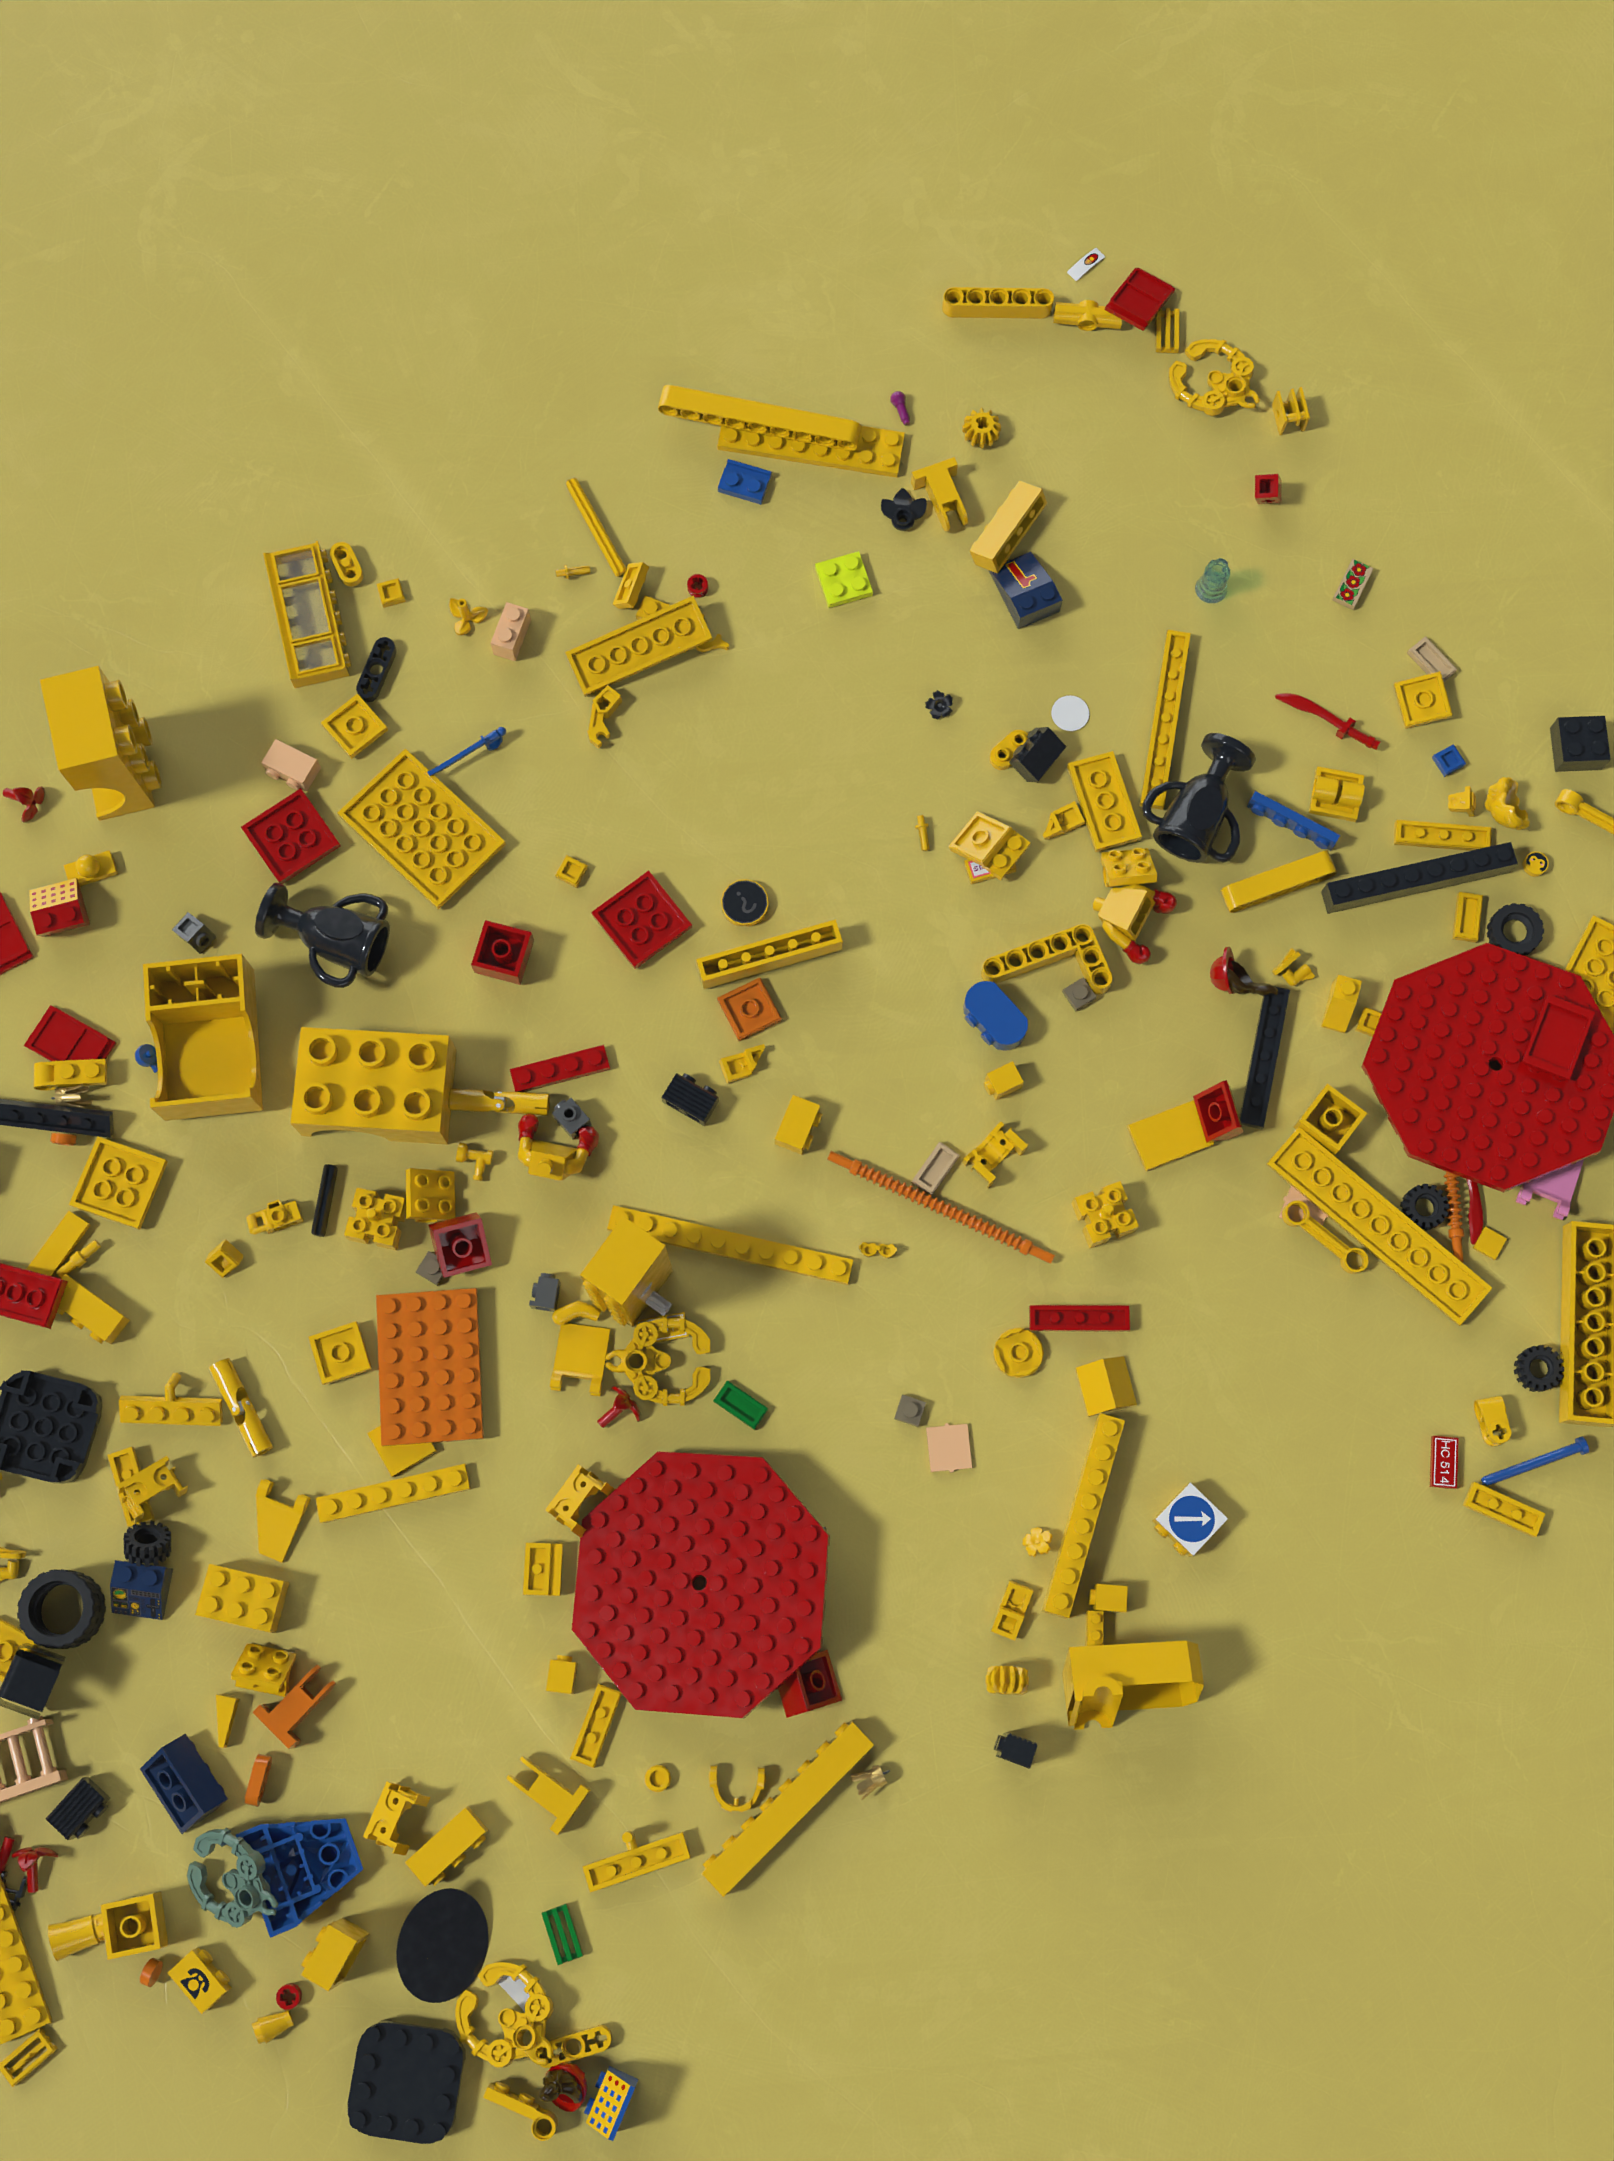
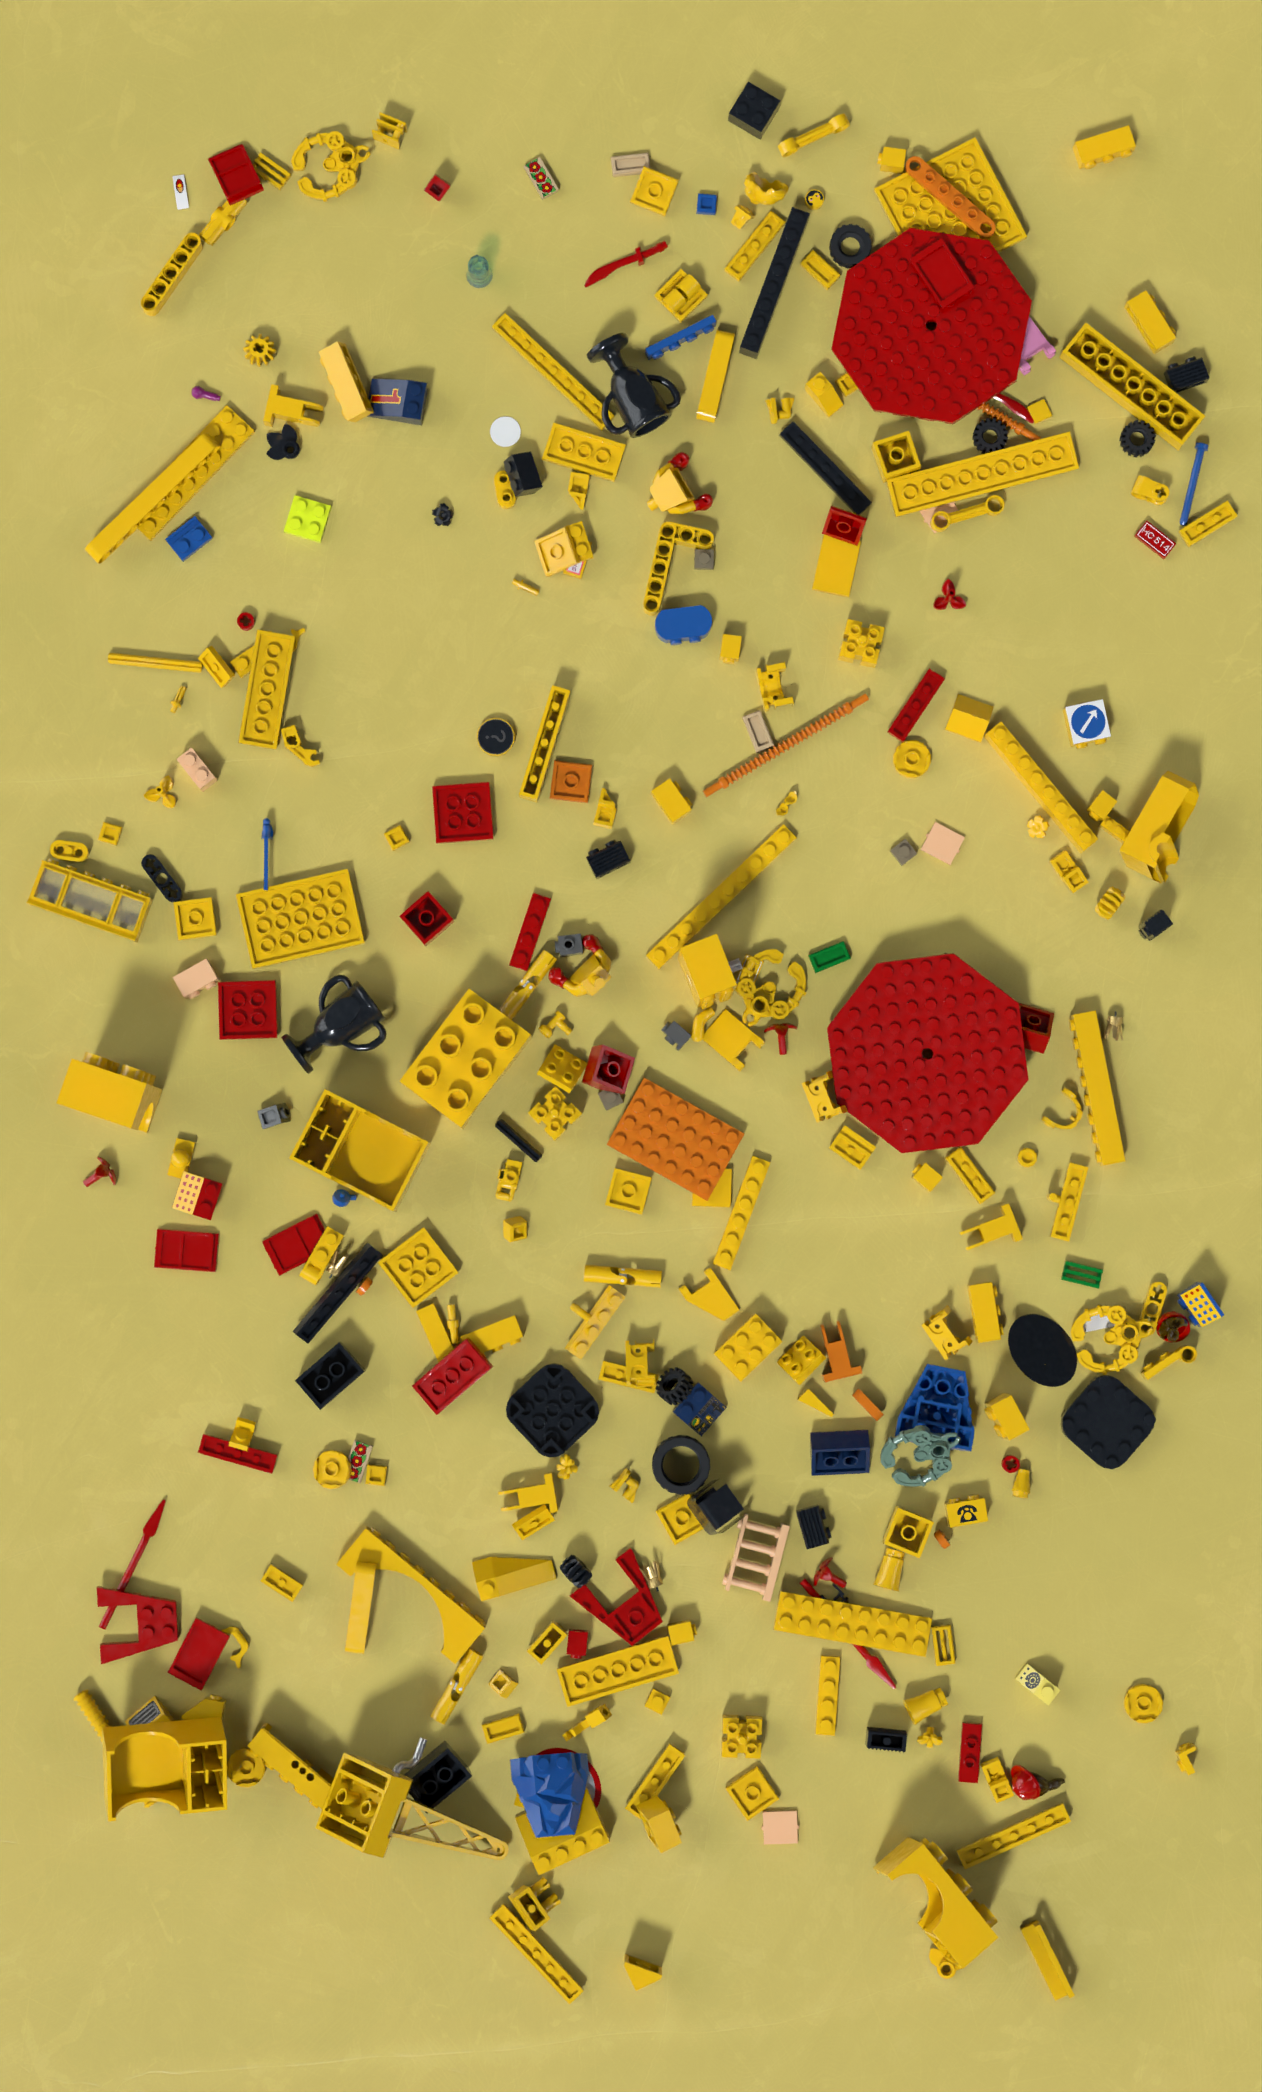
camera: 60 degrees left, 10 degrees up
yellow plate [1101,848,1157,887] -> none
piece [1210,946,1278,996] -> none
none -> red plant [933,579,966,610]

